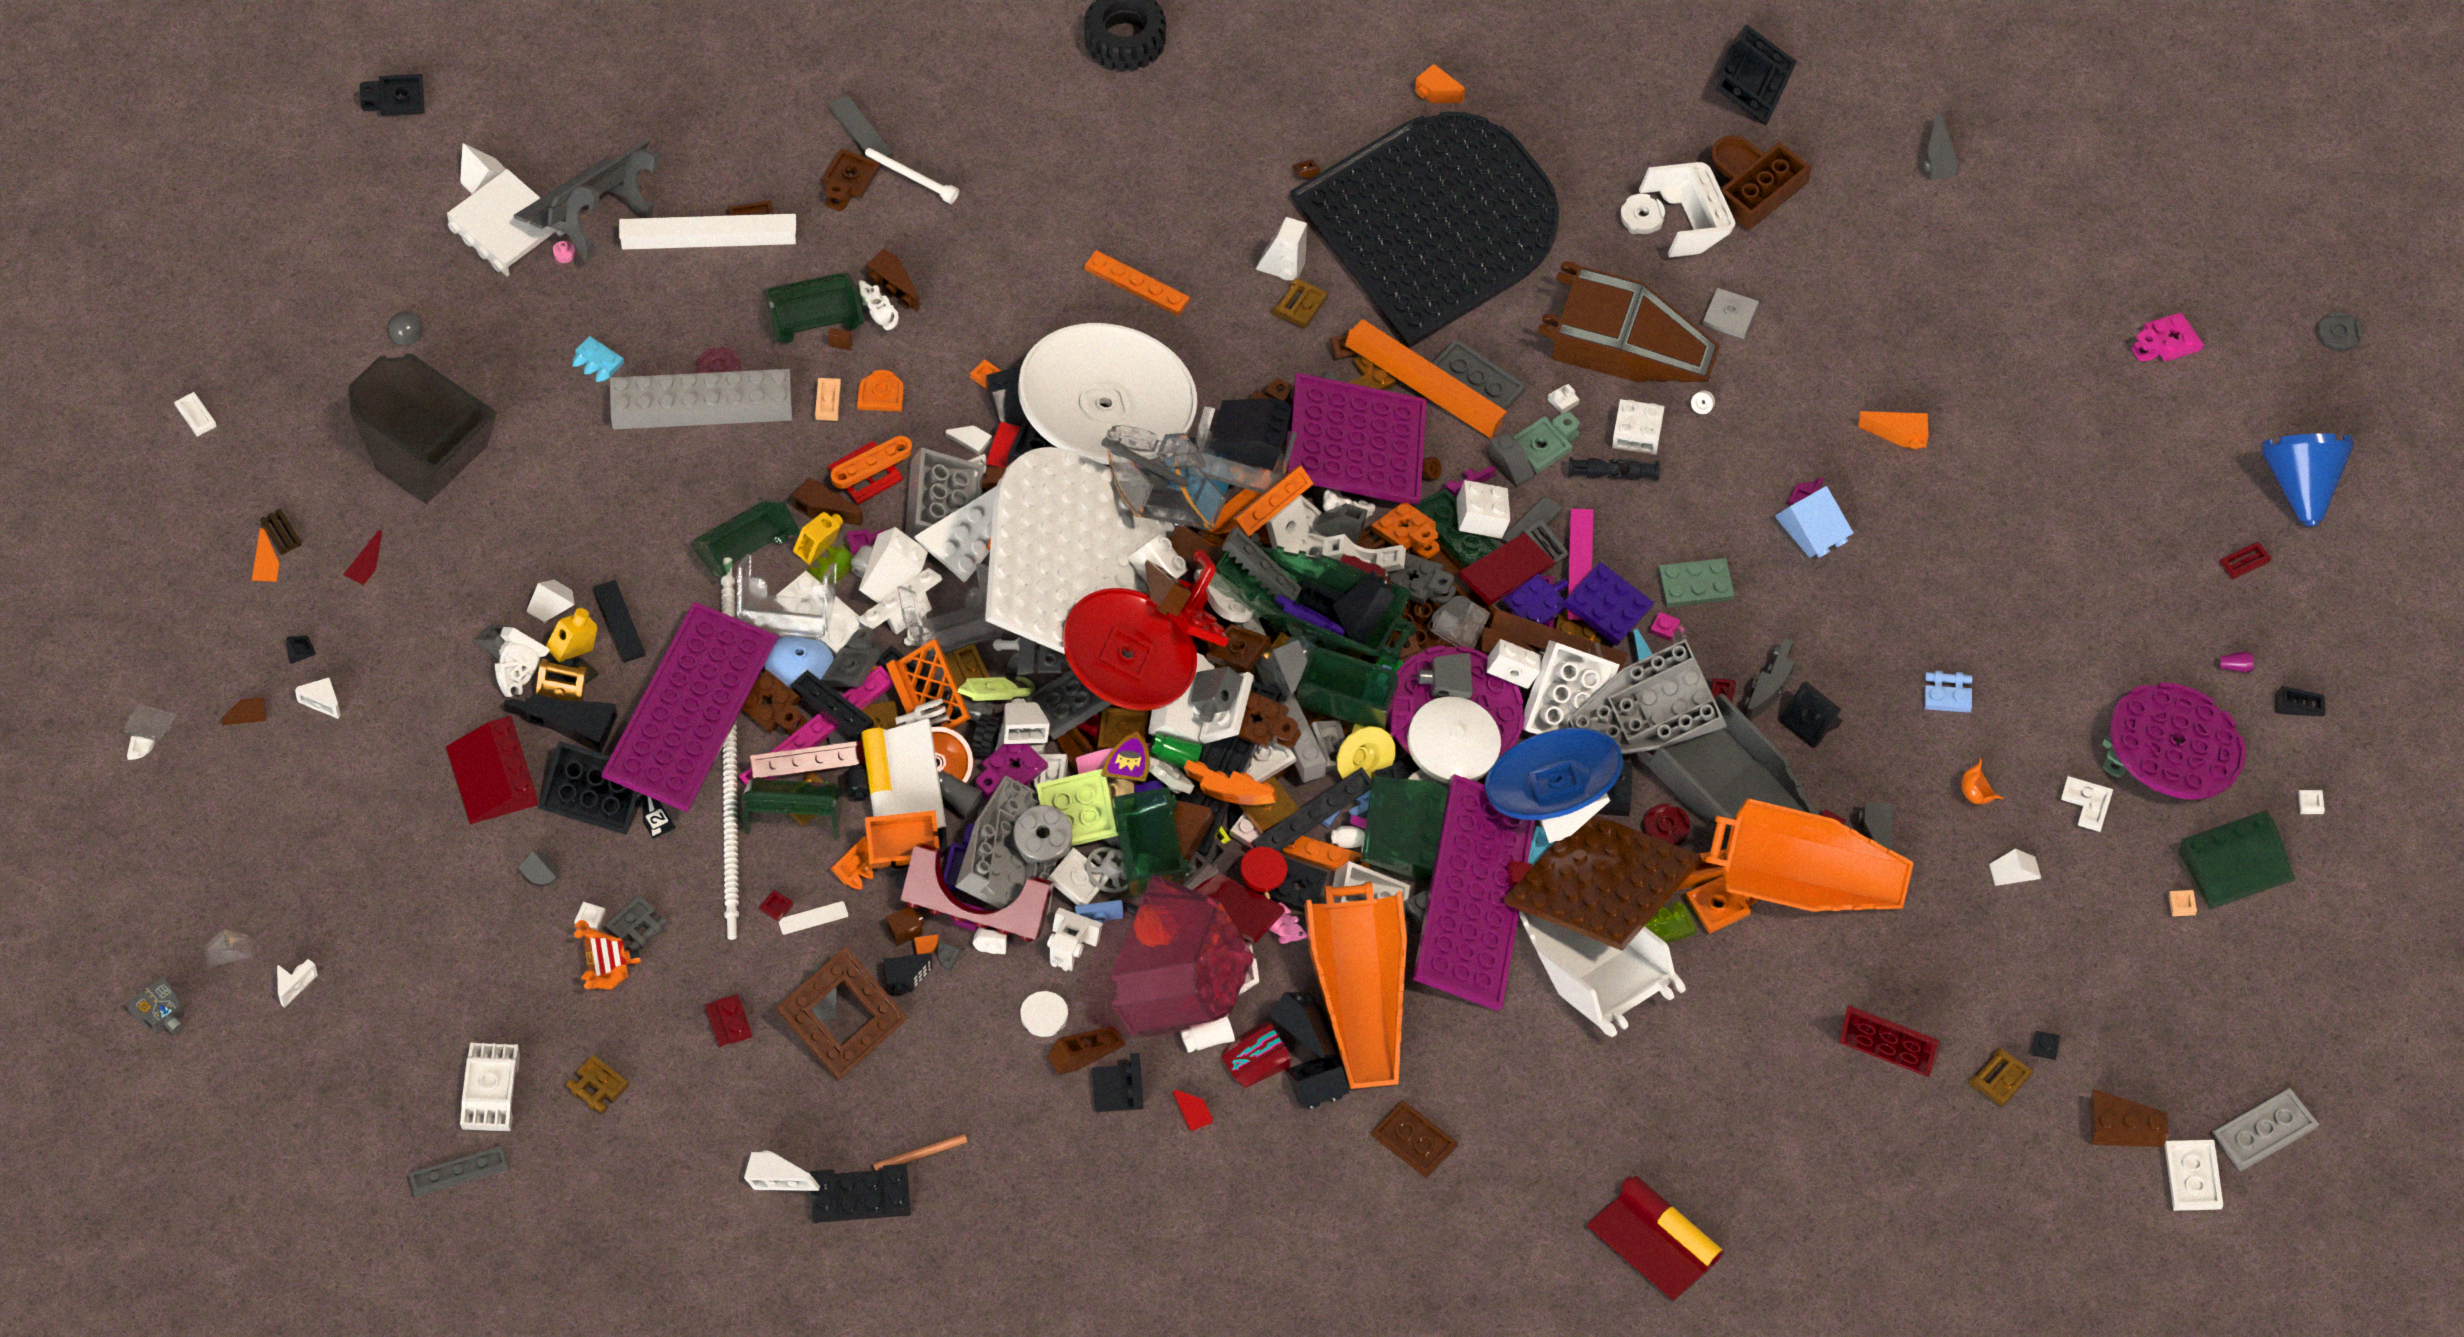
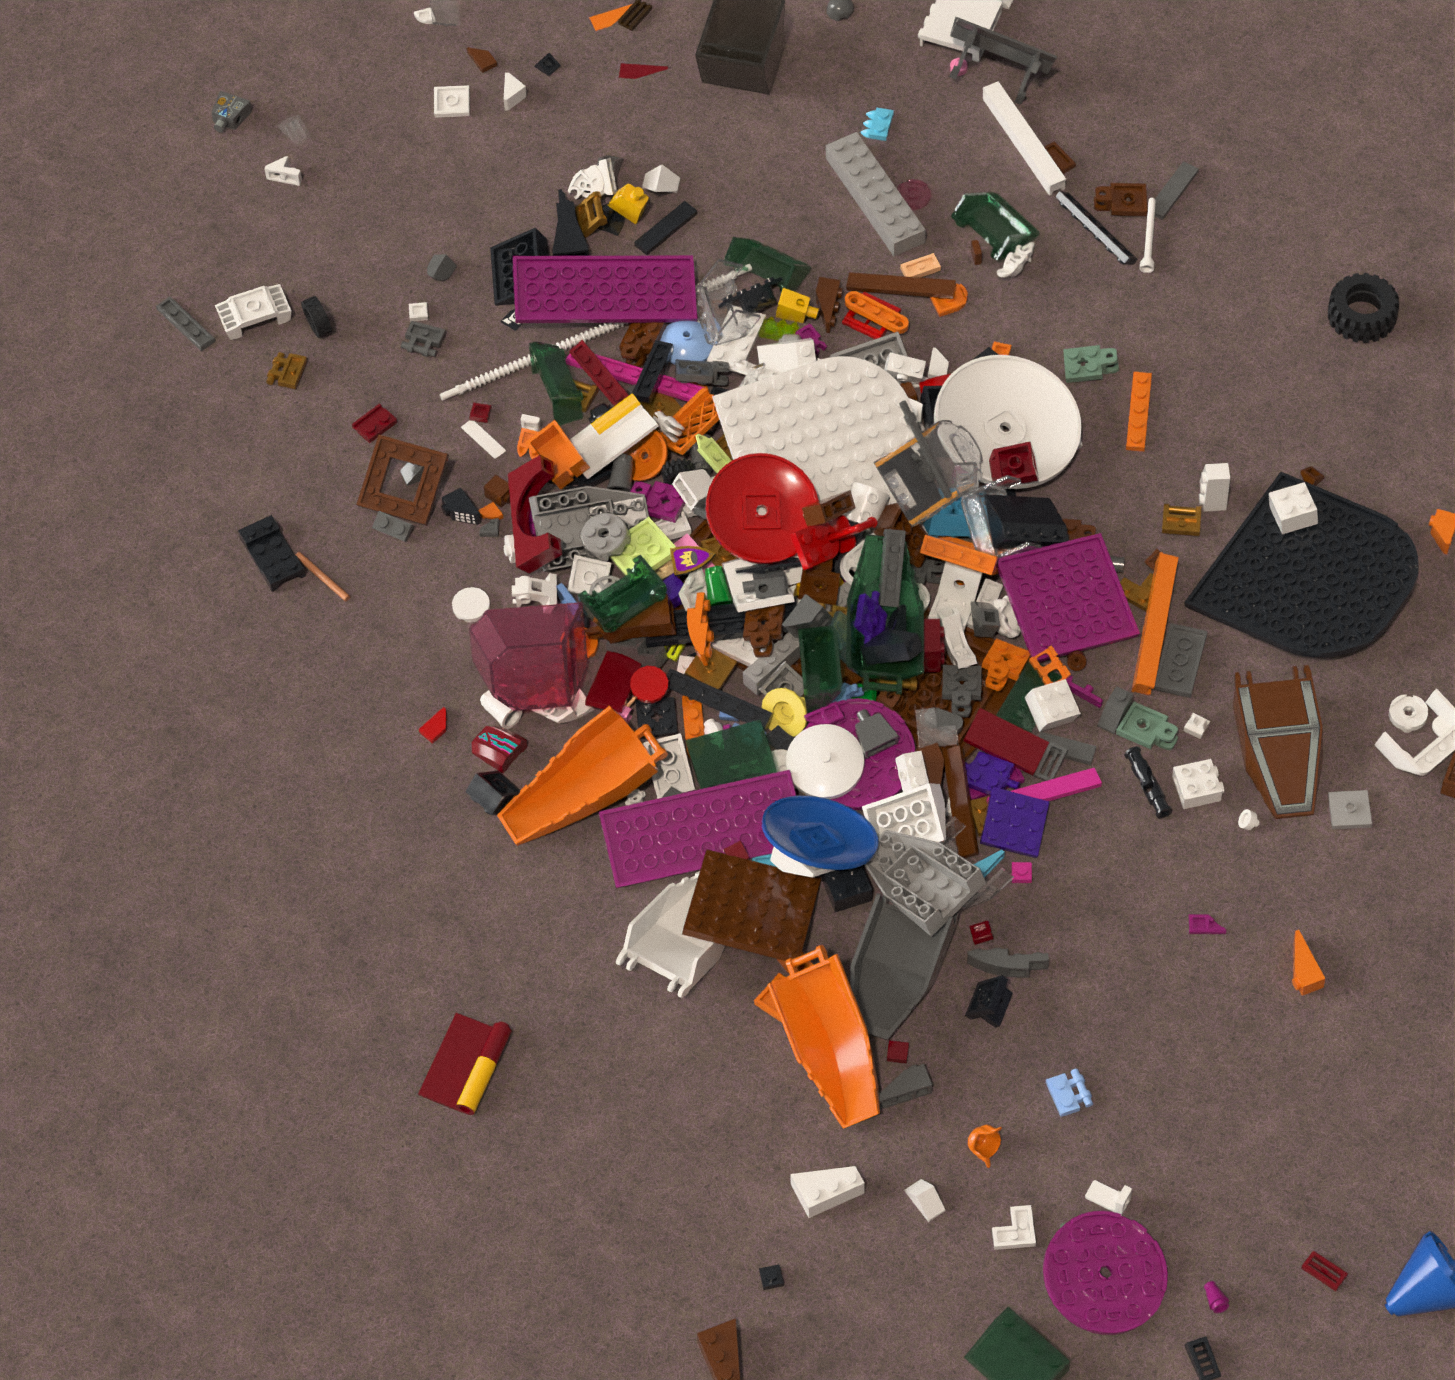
camera: 70 degrees right, 0 degrees up
dark red slope [446,716,538,824] -> none
torso [574,920,641,990] -> none
white slope [744,1151,820,1191] -> none
reddish brown slope [866,248,920,312] -> none
reddish brown slope [1047,1026,1125,1075] -> none
black bracket [1092,1053,1143,1112] -> none
black slope [1269,991,1340,1059] -> none
reddish brown tile [1371,1100,1458,1179] -> none
dark red tile [1643,804,1690,846] -> none
clear neon green plate [1645,901,1697,944] -> none
sand green plate [1658,558,1734,608] -> none
light blue slope [1775,486,1853,558] -> none
dark red slope [1839,1005,1942,1078] -> none
pearl gold plate [1969,1048,2033,1107] -> none
light nougat plate [2169,890,2197,916] -> none
none -> black tyre [301,296,332,338]
none -> dark grey plate [372,511,414,542]
none -> white tile [434,85,470,118]
none -> white tile [521,414,541,432]
none -> black bracket [718,277,783,316]
none -> black piece [735,557,801,574]
none -> white wedge [791,1166,864,1218]
none -> reddish brown tile [846,272,956,299]
none -> white brick [884,352,926,384]
none -> dark red slope [989,441,1039,484]
none -> orange piece [1029,645,1071,685]
none -> plate [1055,191,1138,265]
none -> sand green plate [1063,345,1119,383]
none -> white bracket [1085,1180,1132,1216]
none -> white brick [1269,482,1318,534]

